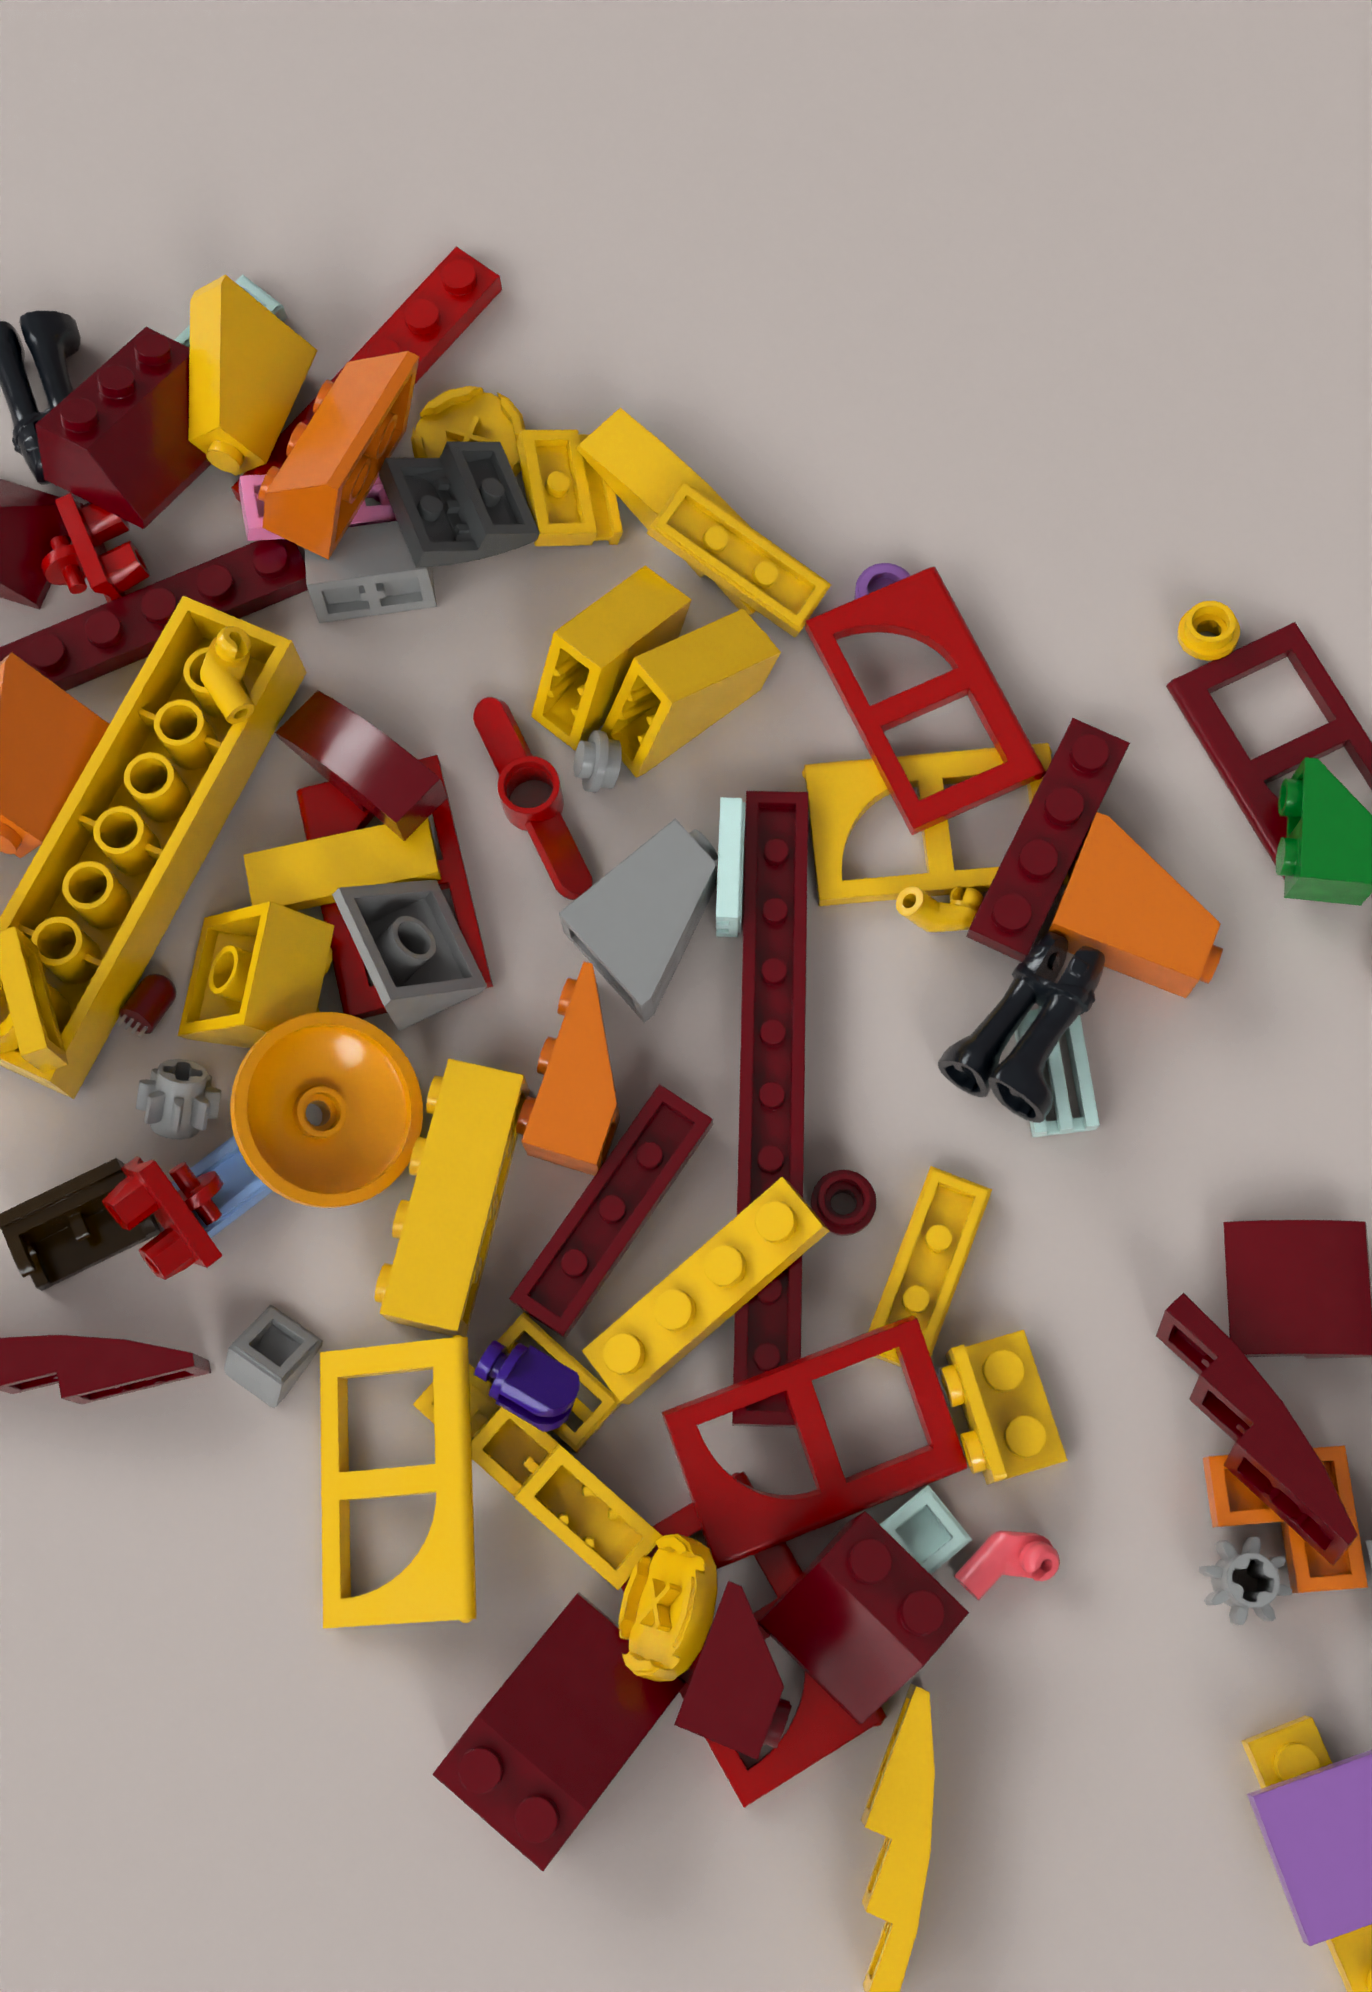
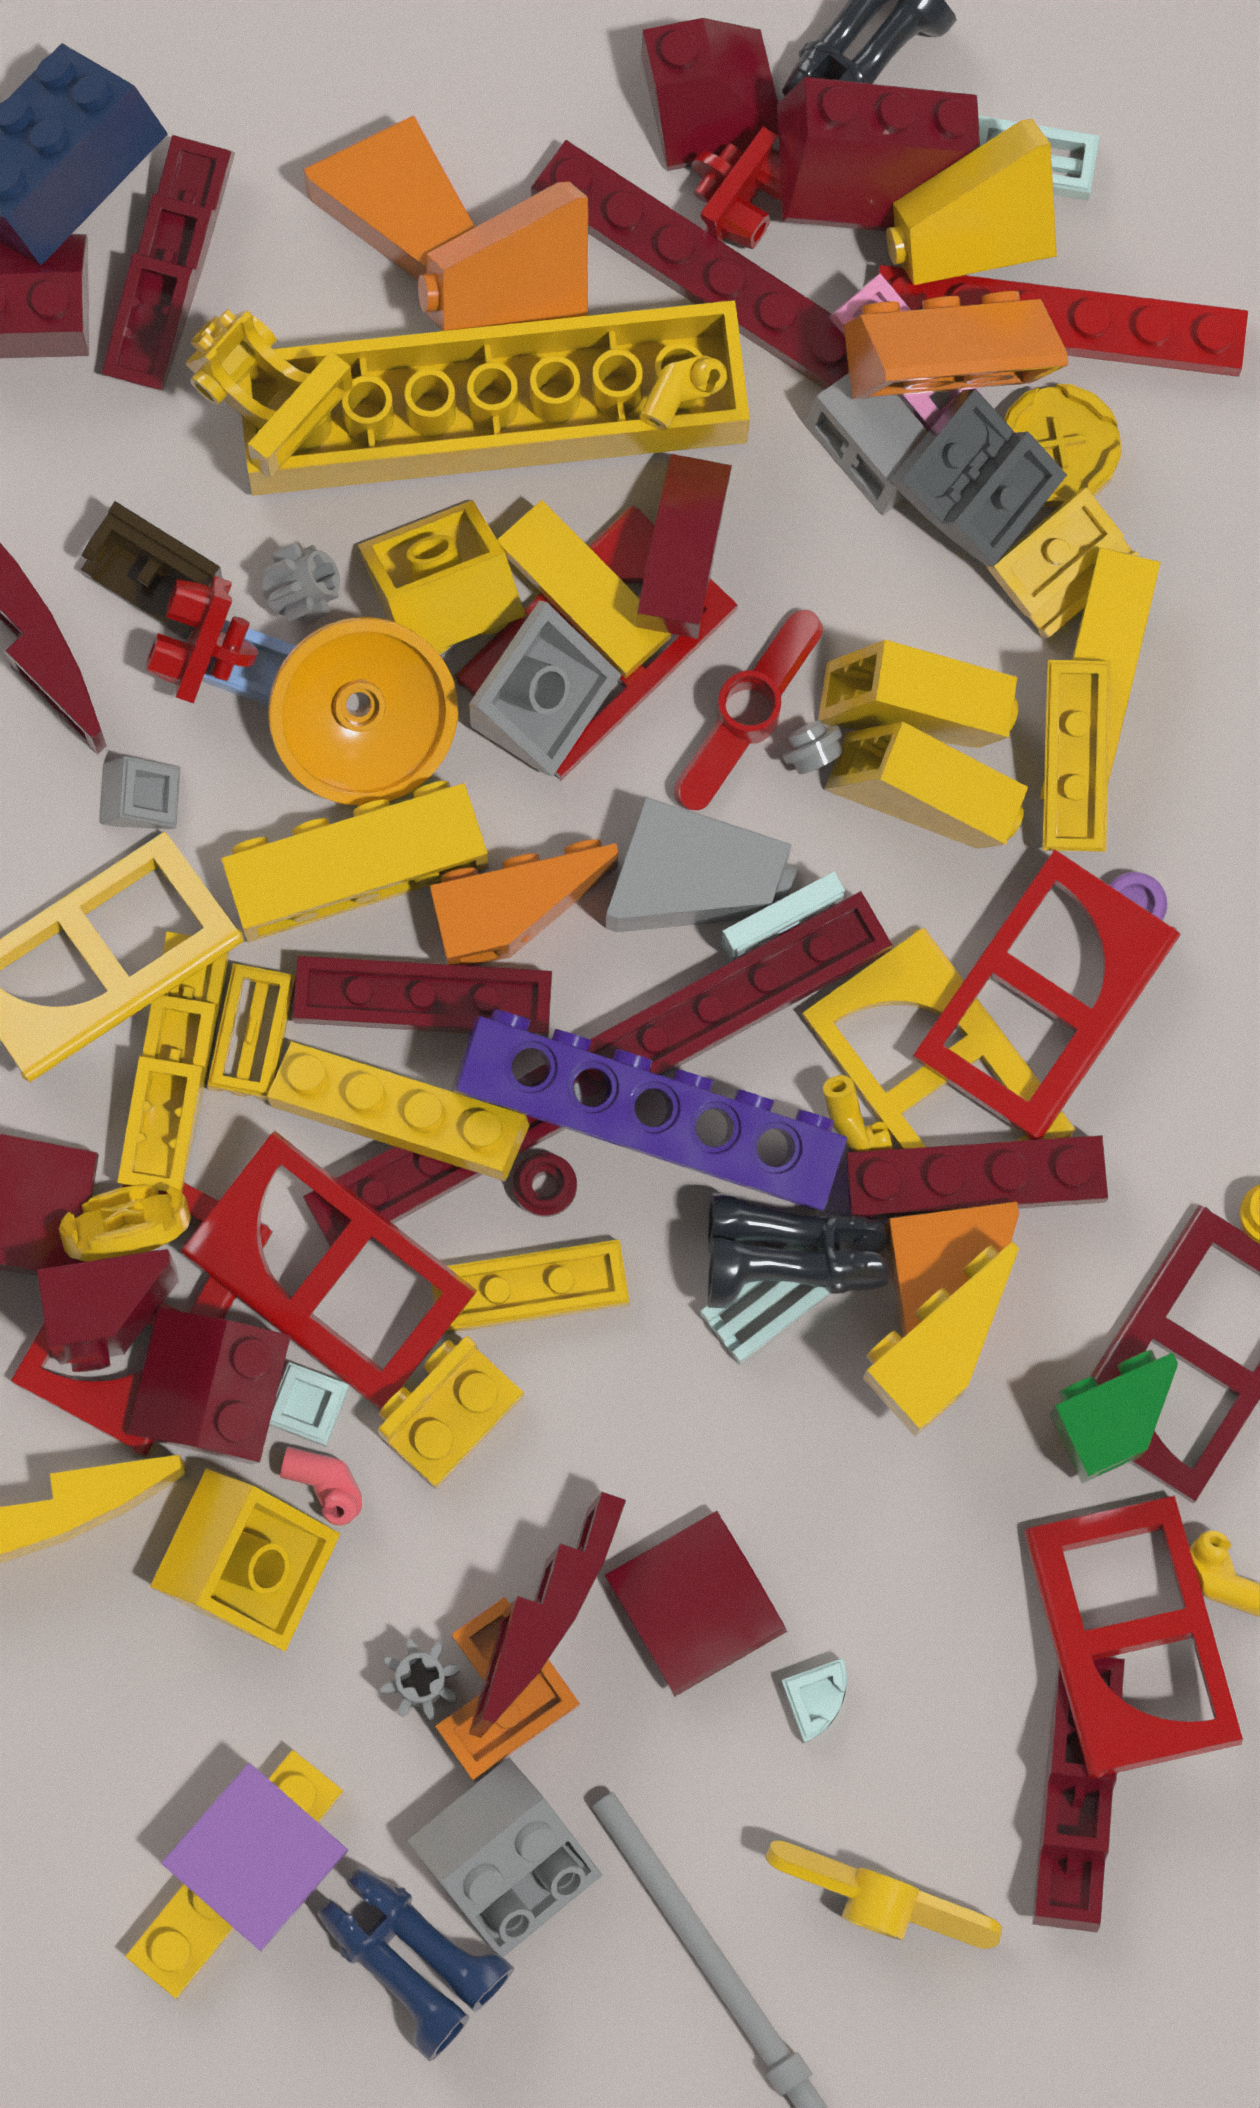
camera: 50 degrees right, 5 degrees up
dark red piece [117,974,176,1038] -> none
dark purple arm [474,1340,580,1432] -> none
none -> yellow slope [150,1469,341,1652]
none -> dark purple brick [451,1009,847,1211]
none -> yellow slope [863,1241,1019,1437]

